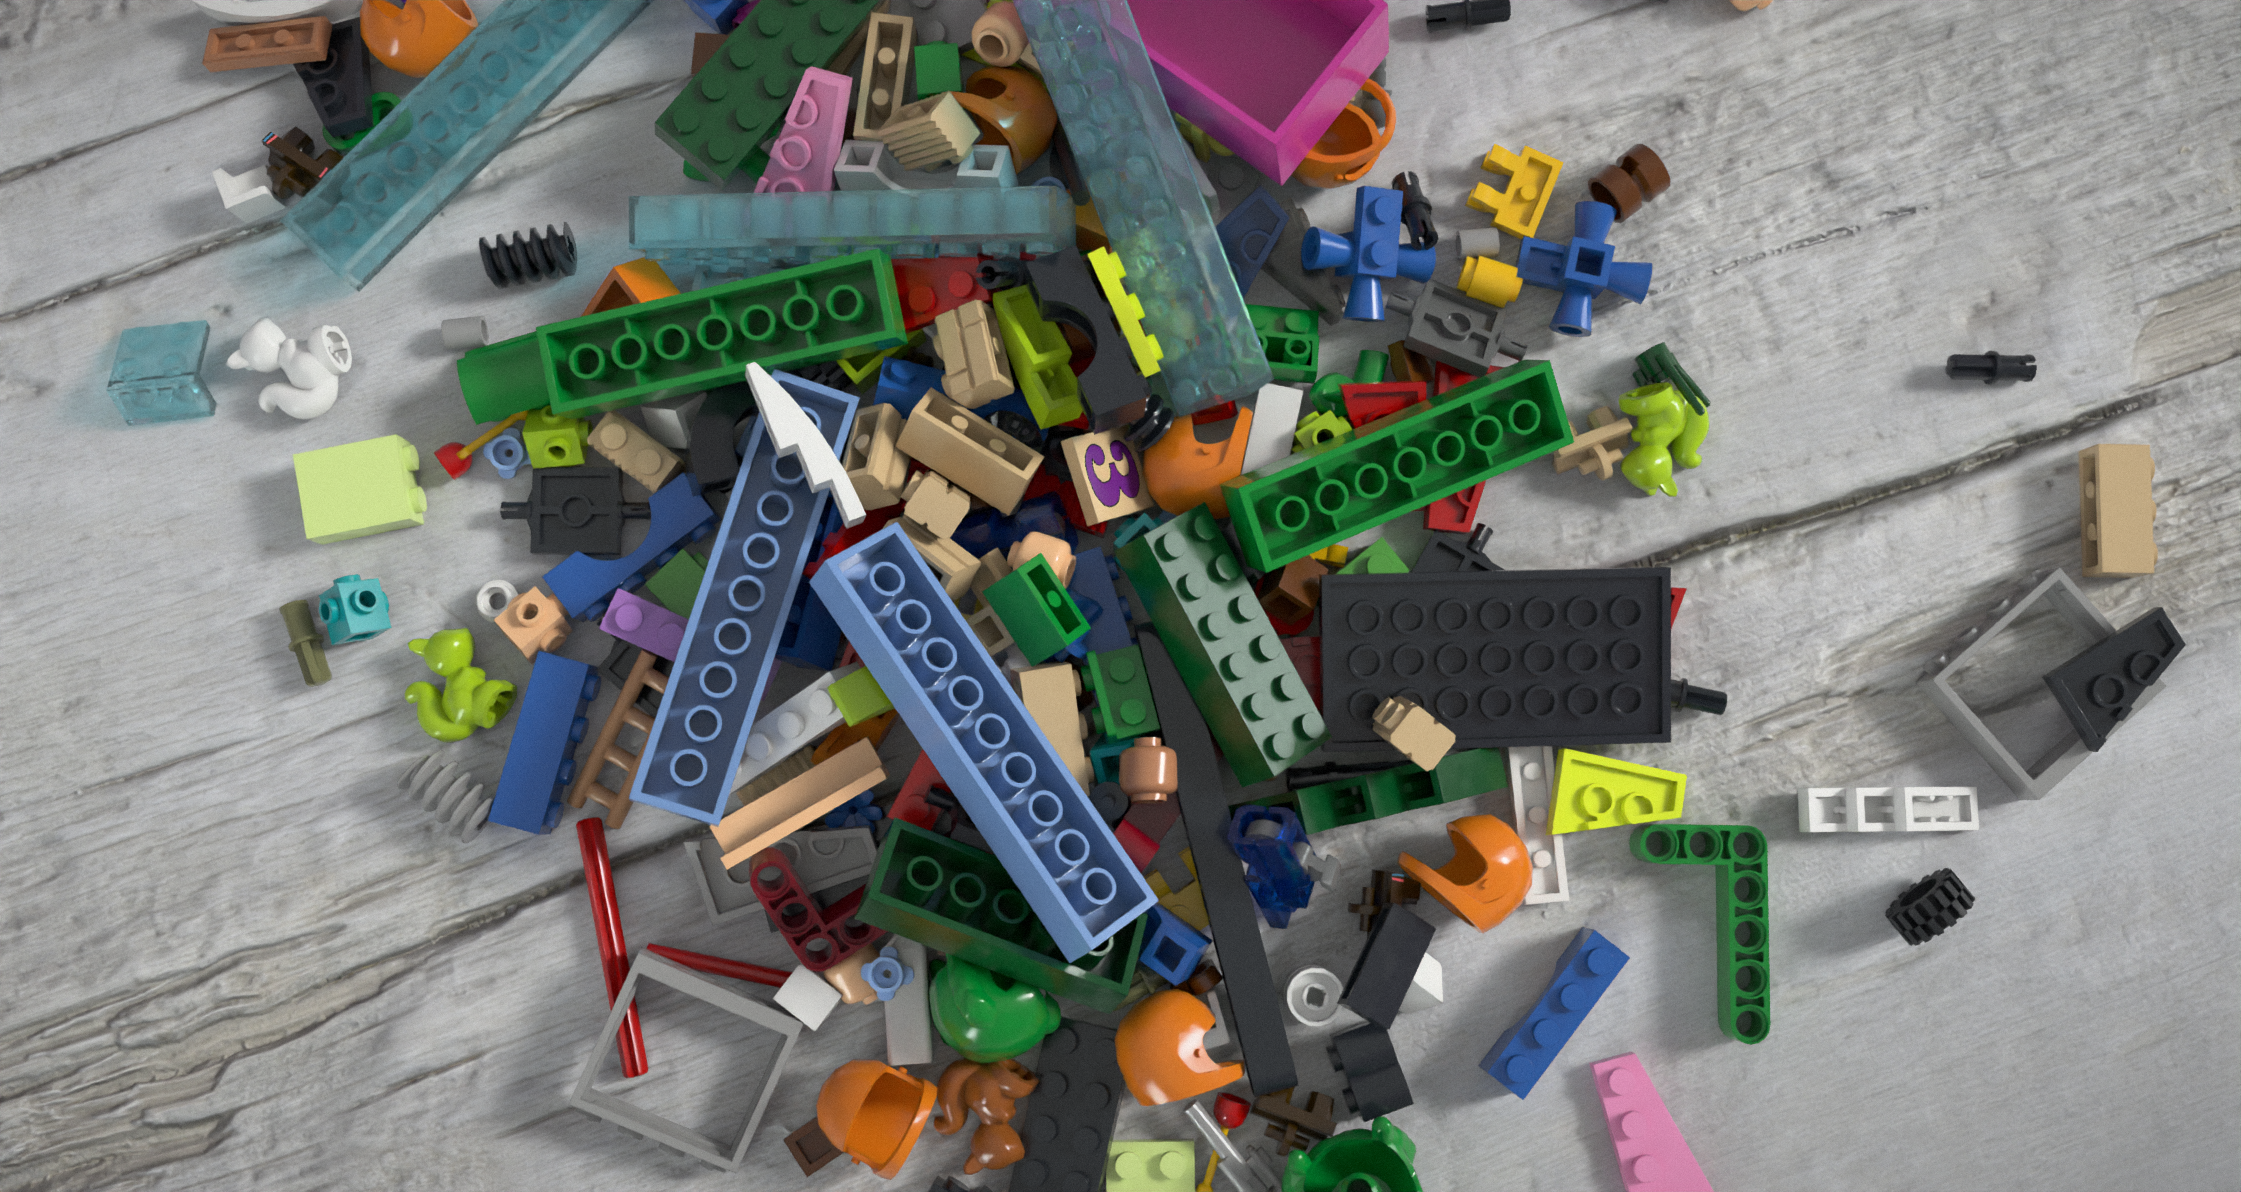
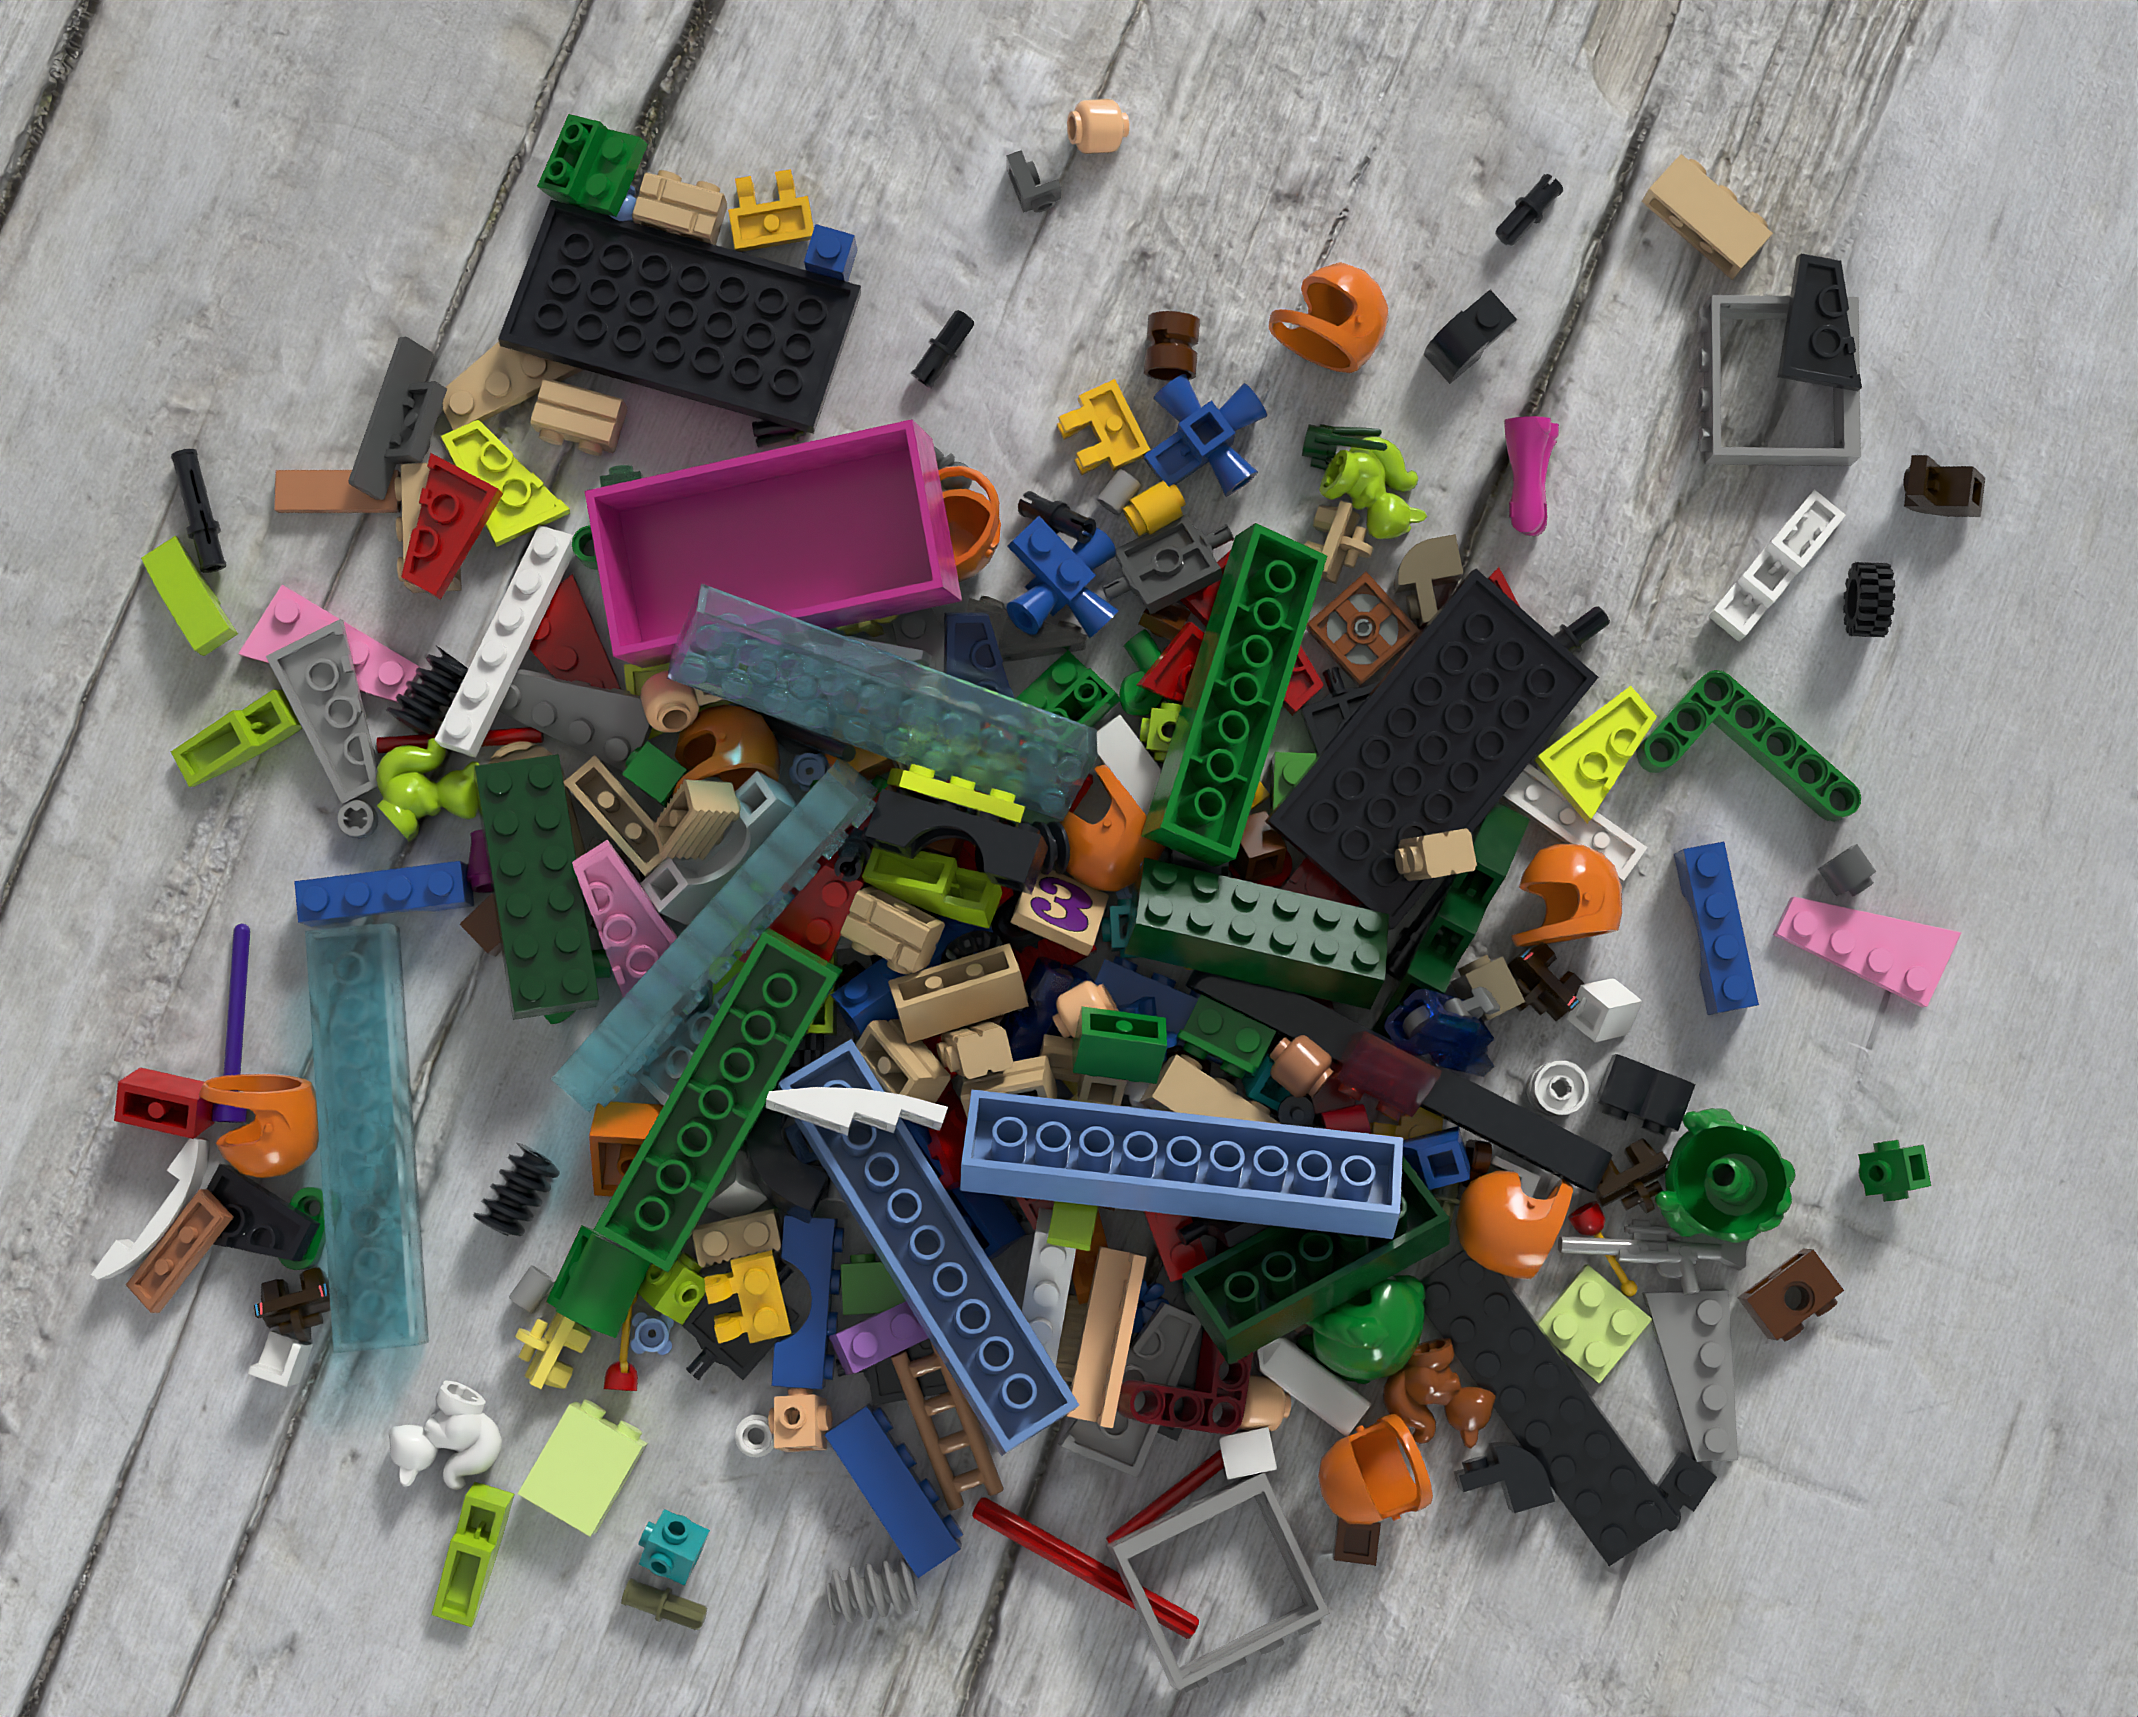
camera: 45 degrees left, 0 degrees up
clear light blue bracket [106,320,217,426] -> none
lime animal [404,628,517,743] -> none
light blue plate [861,946,914,1001] -> none
black piece [1337,903,1437,1030] -> none
none -> lime slope [431,1482,515,1628]
none -> light yellow hips [515,1312,592,1389]
none -> yellow plate [704,1250,791,1344]
none -> orange piece [1269,262,1389,373]
none -> dark orange piece [1306,571,1421,687]
none -> clear red slope [1331,1031,1442,1121]
none -> dark tan brick [1394,534,1464,630]
none -> black brick [1423,289,1517,384]
none -> dark tan brick [1450,954,1525,1026]
none -> dark pink piece [1504,416,1559,537]
none -> dark grey plate [1818,844,1876,897]
none -> dark brown brick [1903,455,1986,517]

